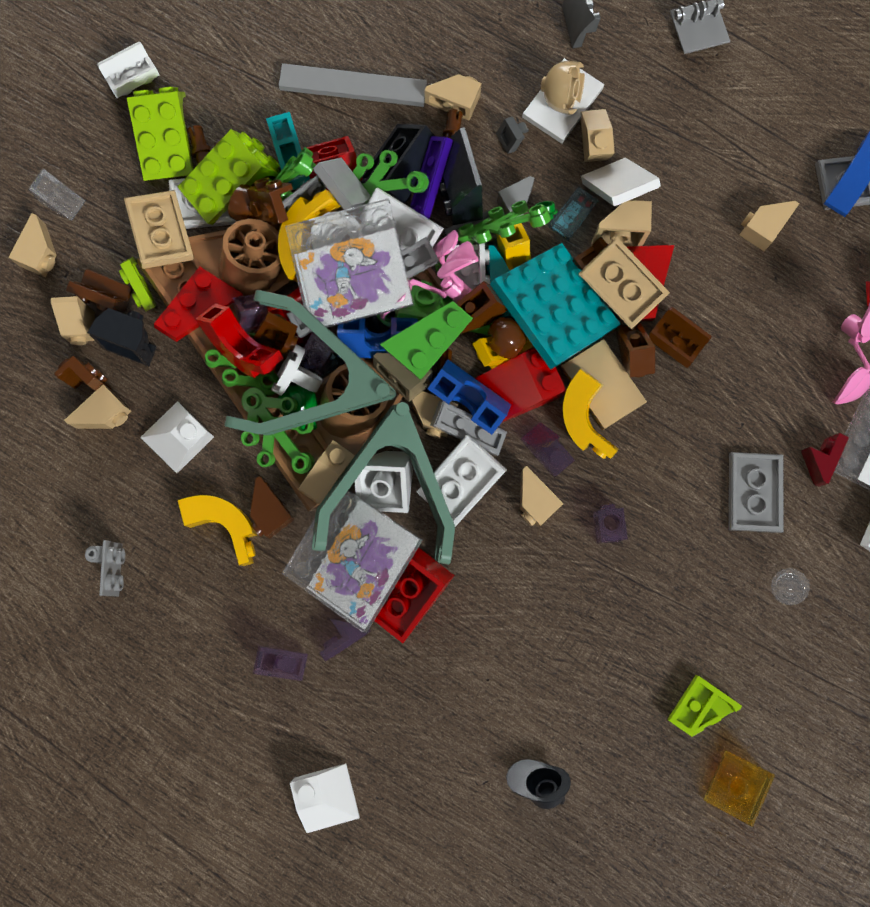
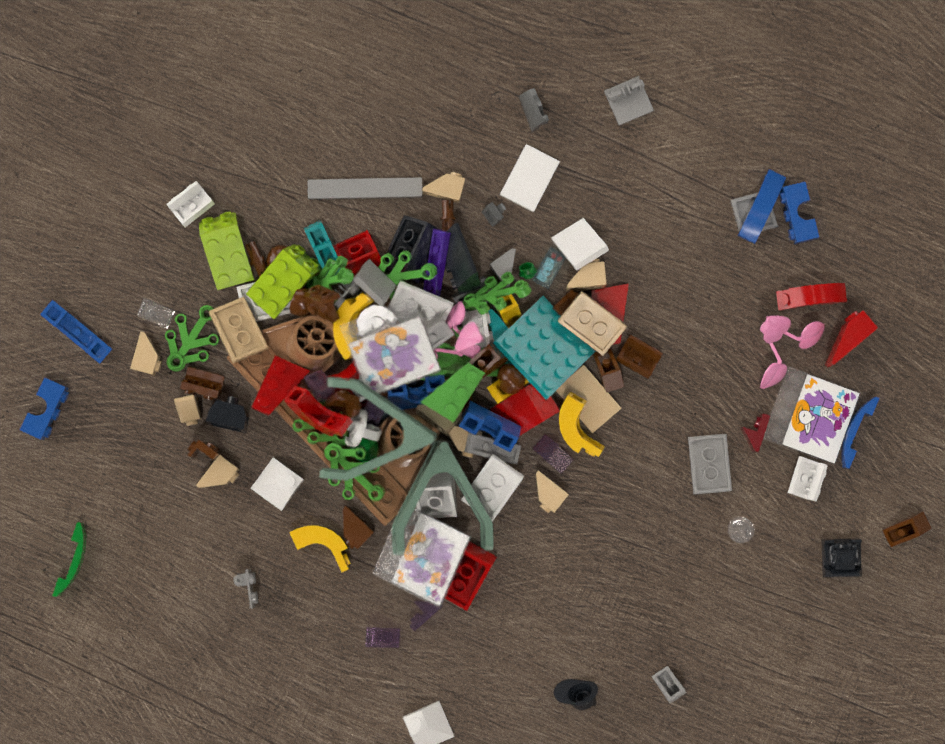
camera: 15 degrees left, 5 degrees up
lime wing [119,257,156,312] -> none
tan slope [298,440,355,505] -> none
tan cylinder [541,61,585,115] -> none
tan slope [580,109,615,162] -> none
clear purple brick [593,504,628,544] -> none
lime wing [667,675,742,737] -> none
clear yellow slope [704,750,775,827] -> none
tan slope [739,201,800,251] -> none
none -> bright green plant [165,305,219,372]
none -> light grey slope [652,666,687,703]

